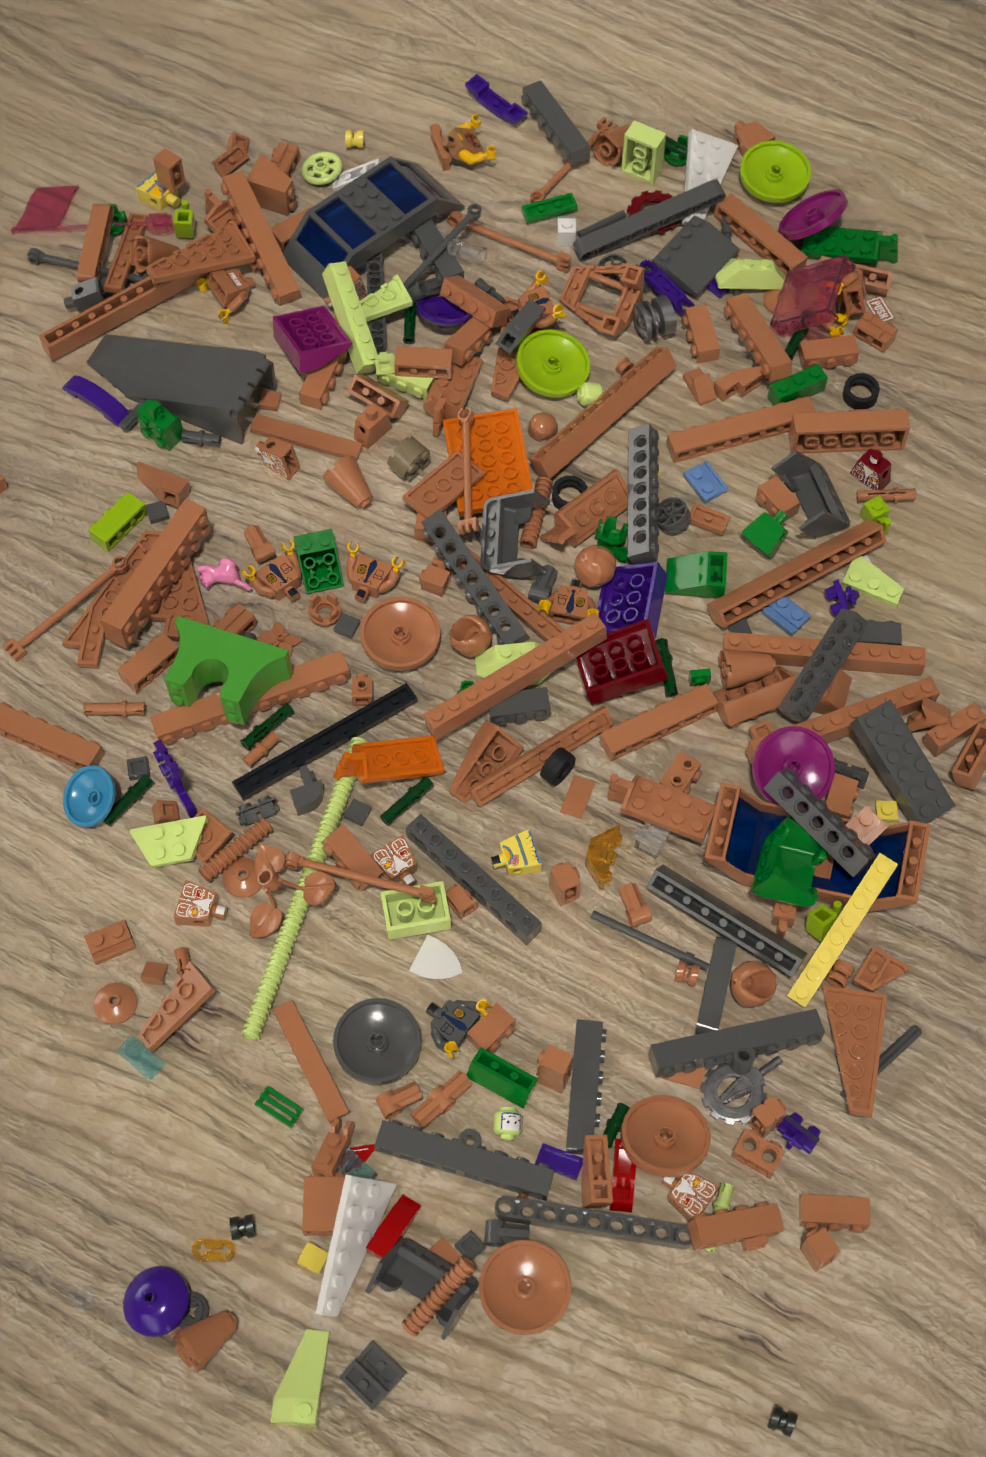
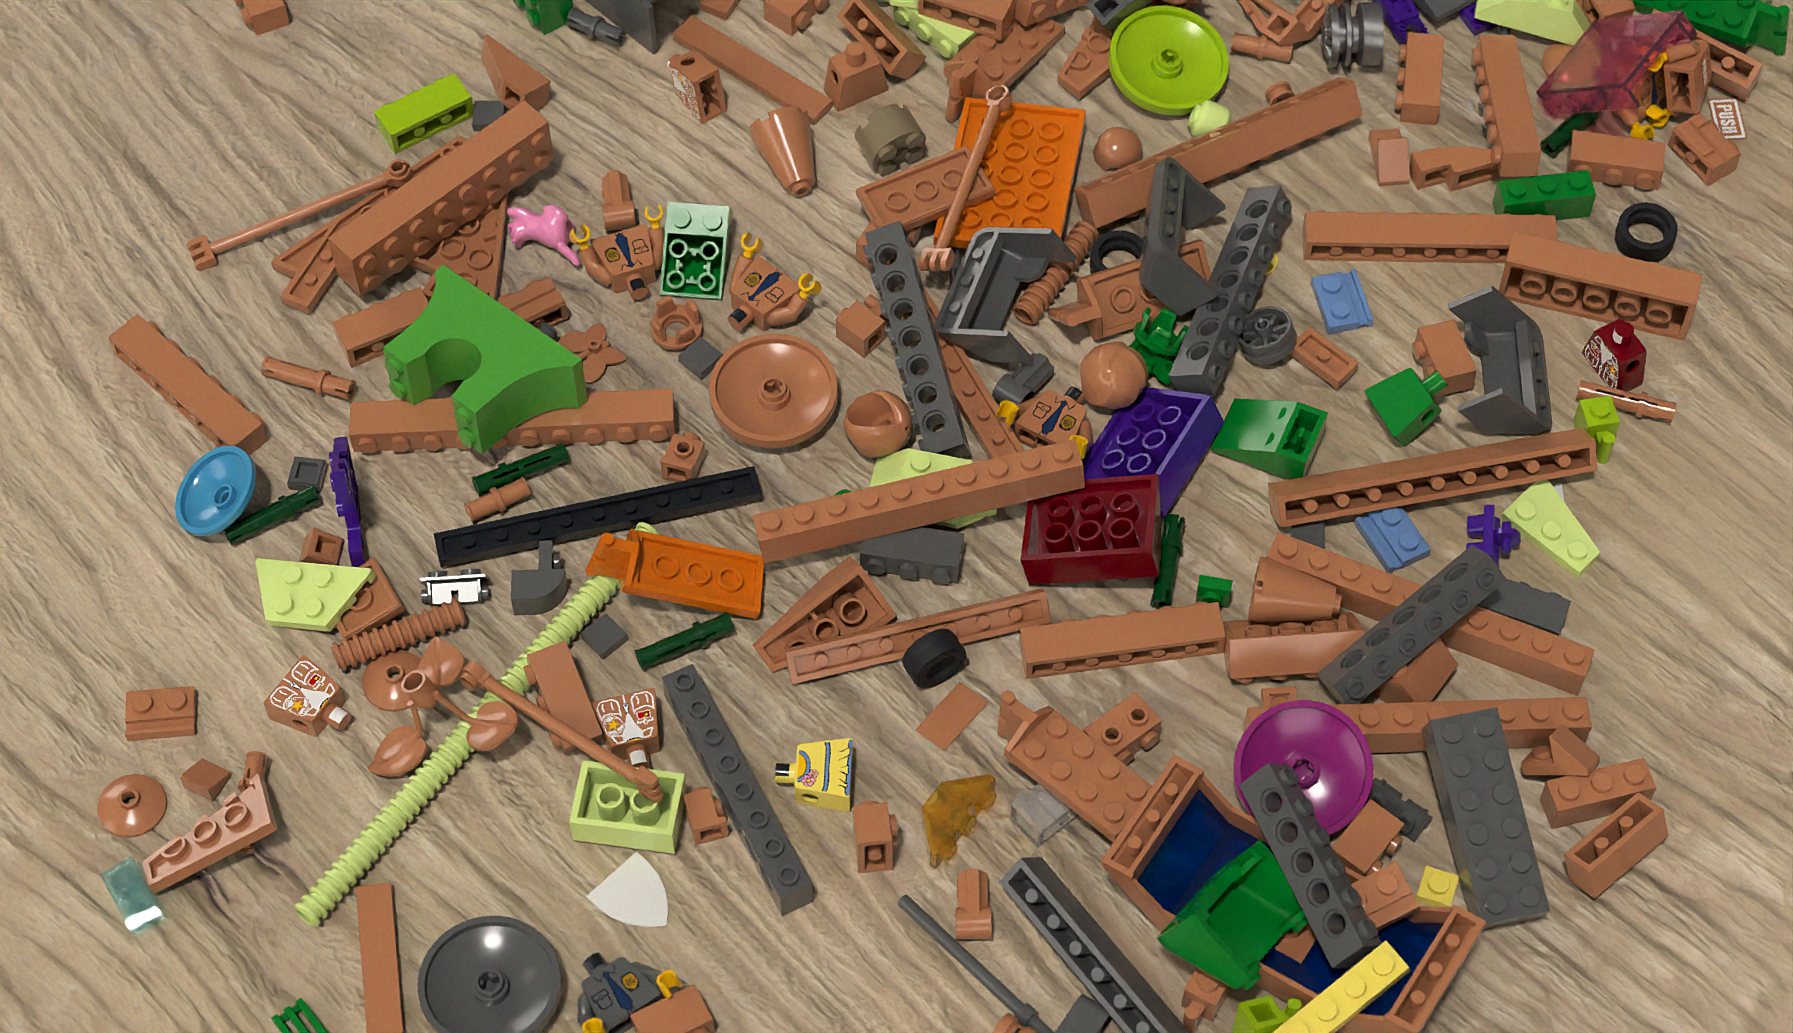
camera: 20 degrees right, 5 degrees down
none -> dark grey windscreen [1139,157,1226,316]
none -> nougat pin [1230,32,1293,63]

